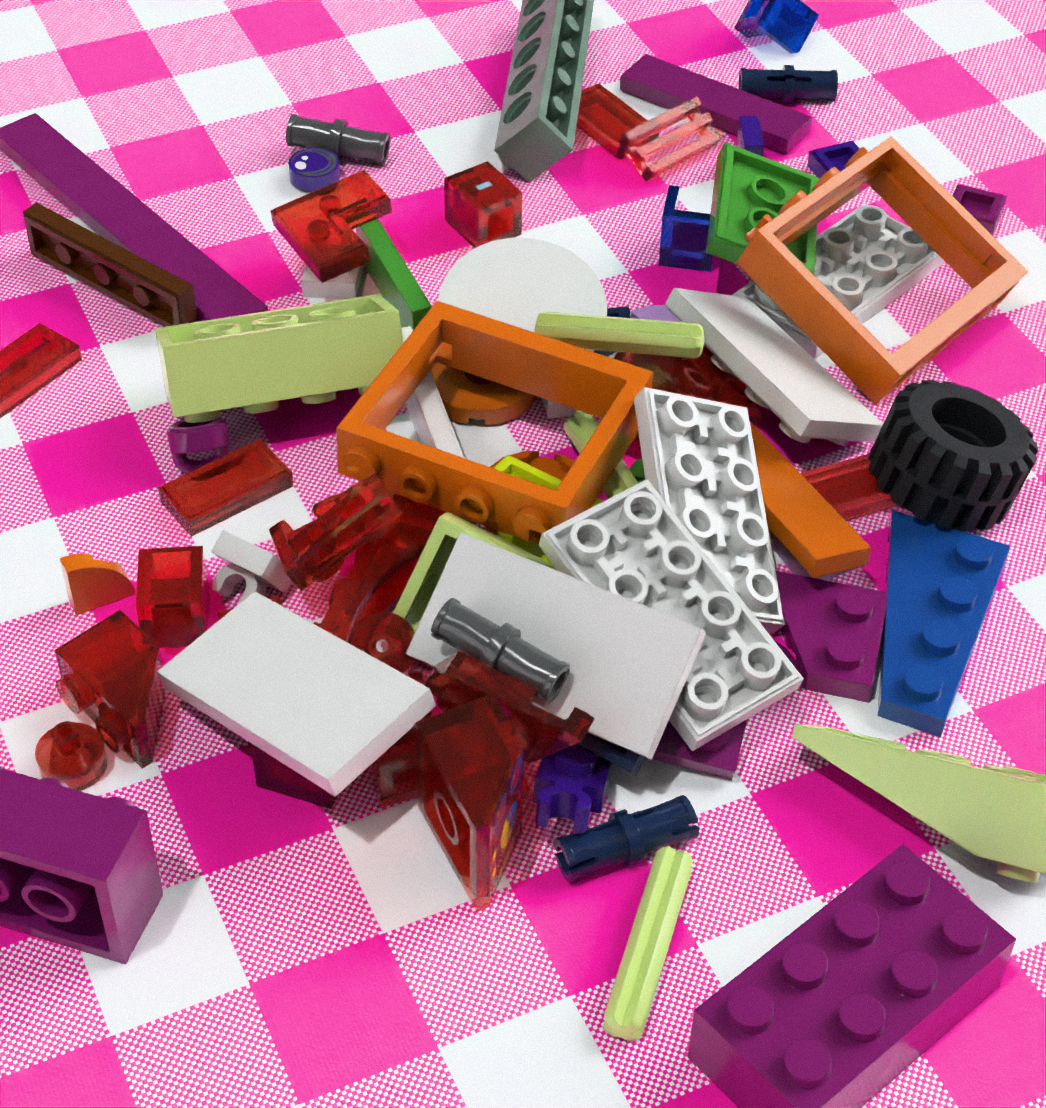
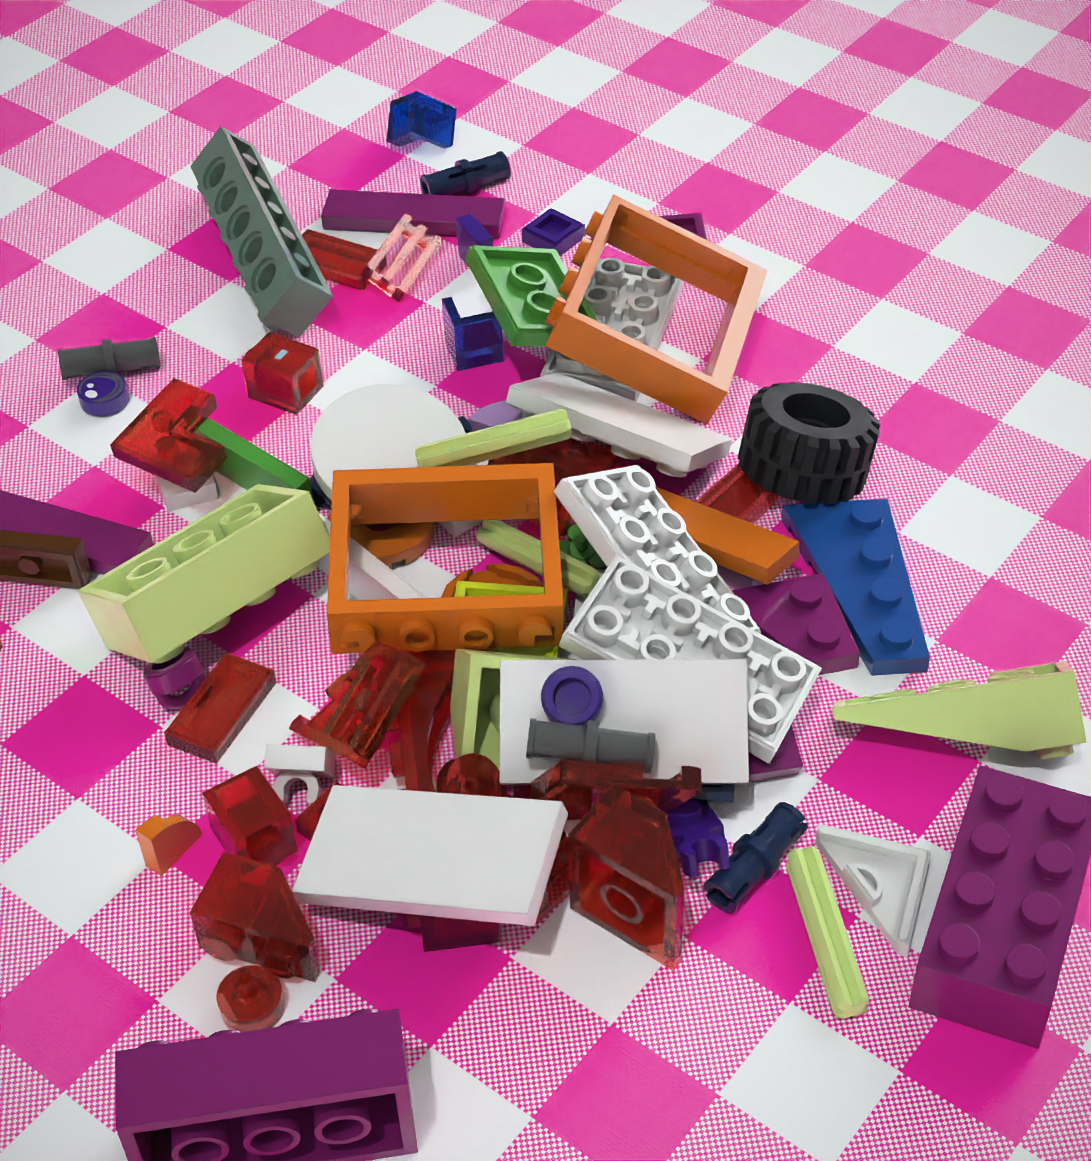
camera: 25 degrees left, 0 degrees up
none -> dark purple tile [541,666,604,726]
none -> white tile [815,824,932,957]

